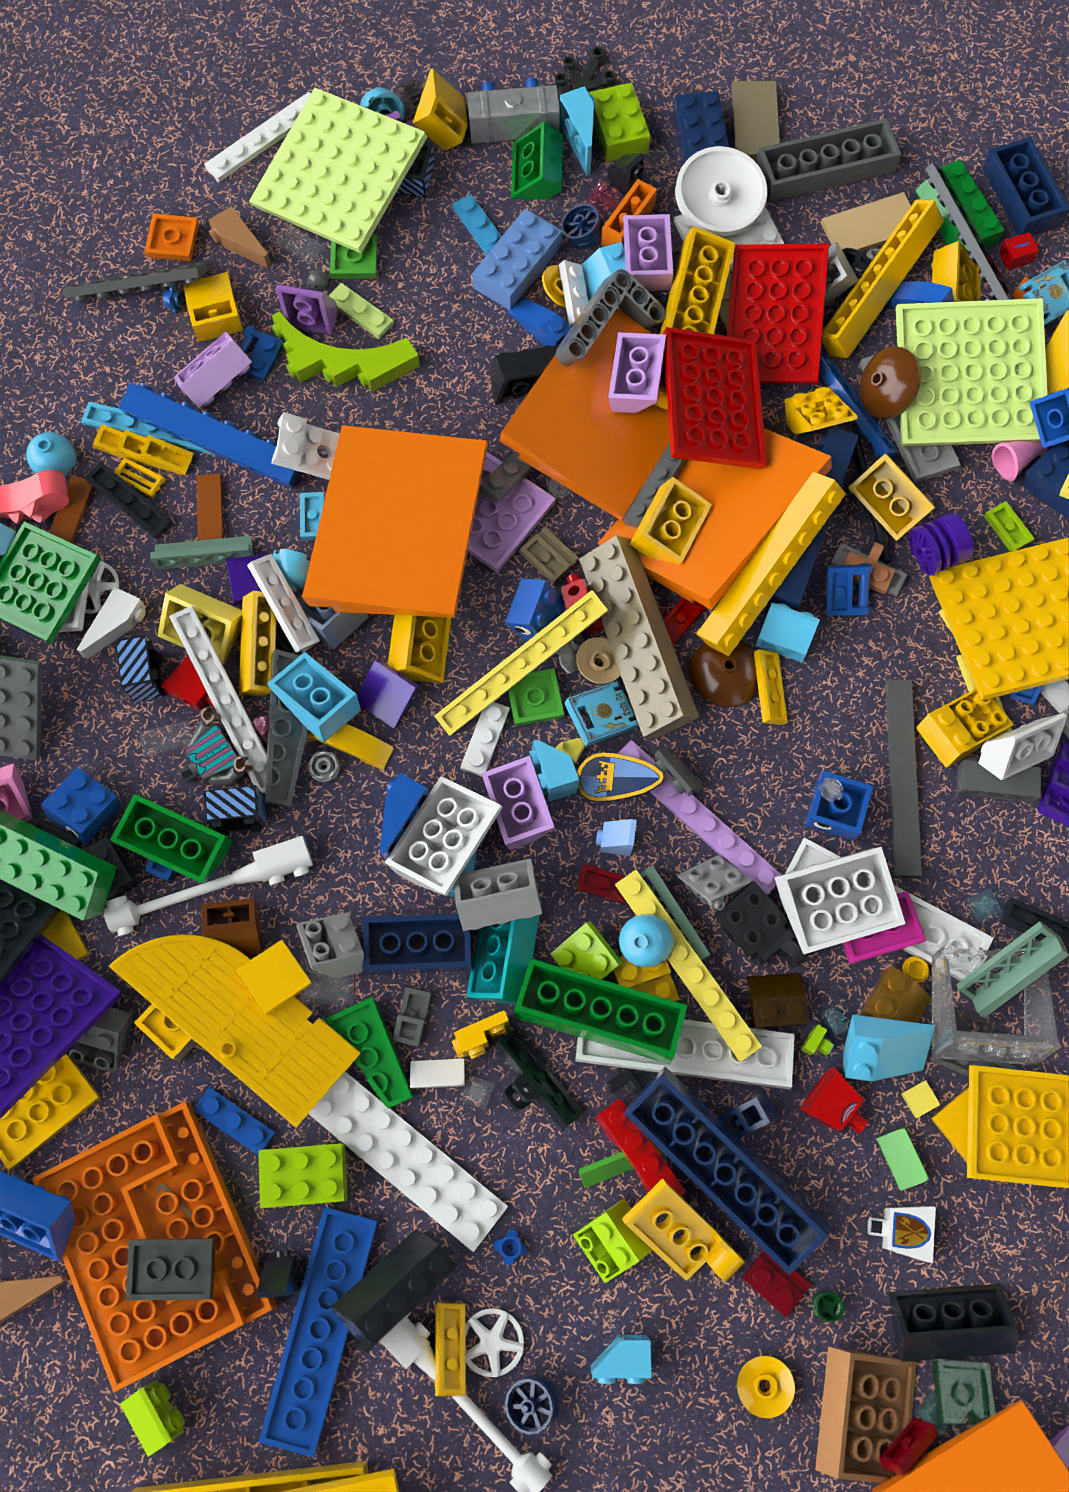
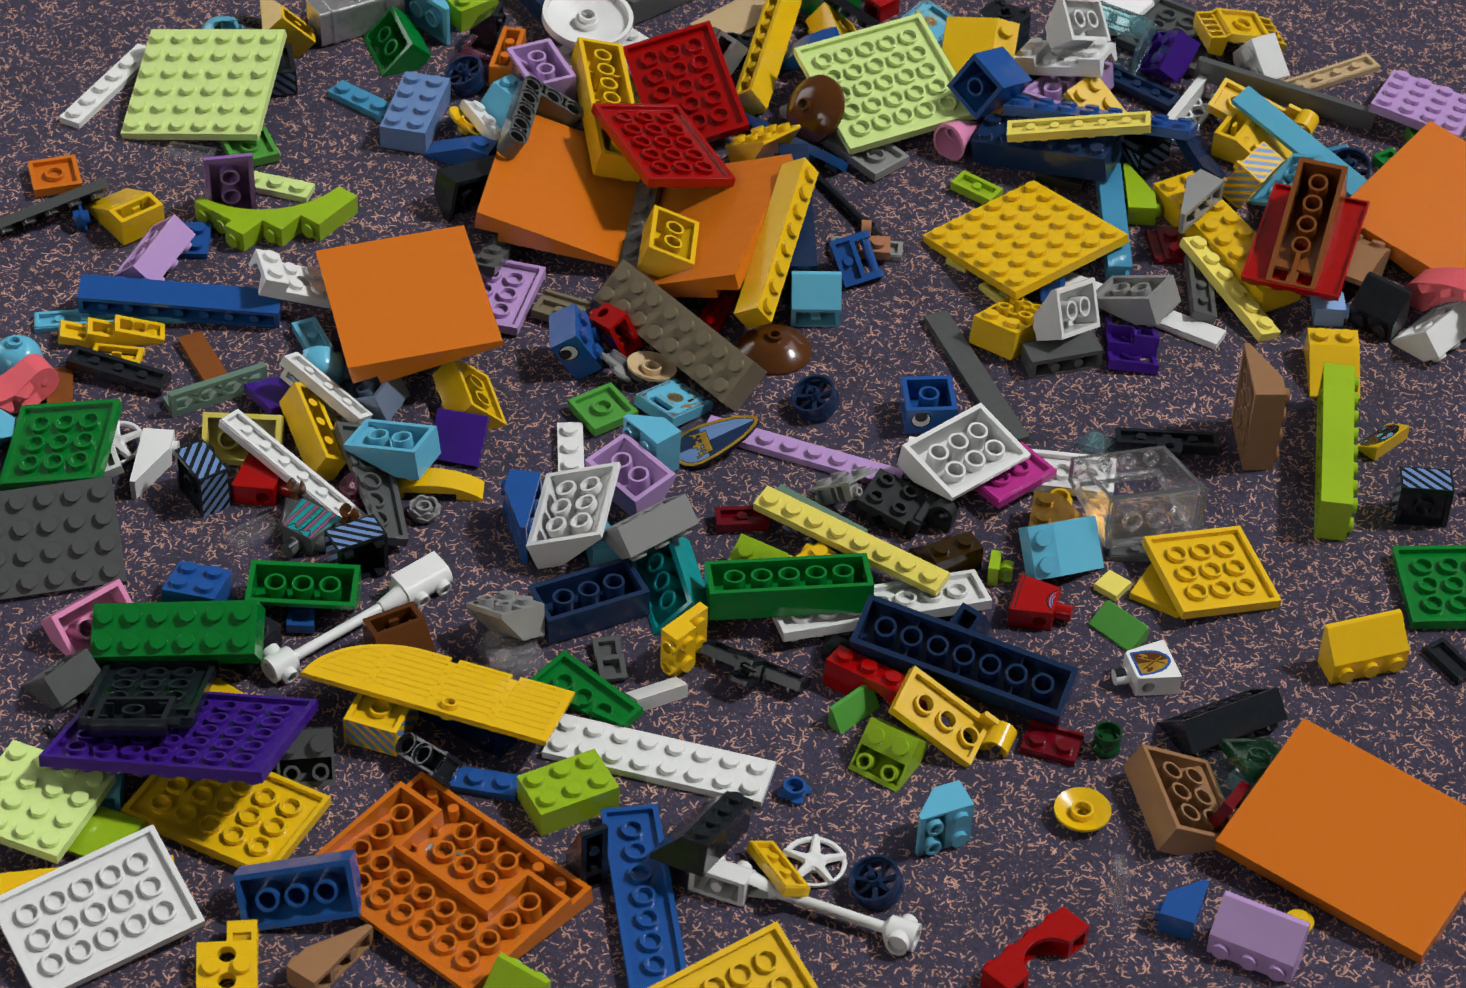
camera: 25 degrees left, 30 degrees down
pearl dark grey plate [126,1238,216,1300] -> none
medium nougat slope [209,206,271,268] -> none
yellow tile [236,940,312,1015] -> none
light yellow plate [435,590,608,736] -> none
clear plate [460,1075,495,1110] -> none
clear plate [547,479,571,499] -> none
light blue slope [596,819,636,856] -> none
lavender slope [608,332,666,413] -> none
medium azure cylinder [619,913,674,968] -> none
dark grey slope [655,748,704,797] -> none
yellow tile [754,649,788,725] -> none
clear plate [819,777,843,802] -> none
clear light blue plate [819,1006,847,1038] -> none
yellow slope [848,453,936,541] -> none
dark purple wheel [909,512,973,575] -> none
sand green fence [956,921,1069,1018] -> none
none -> black piece [395,732,465,789]
none -> dark blue wheel [791,374,840,422]

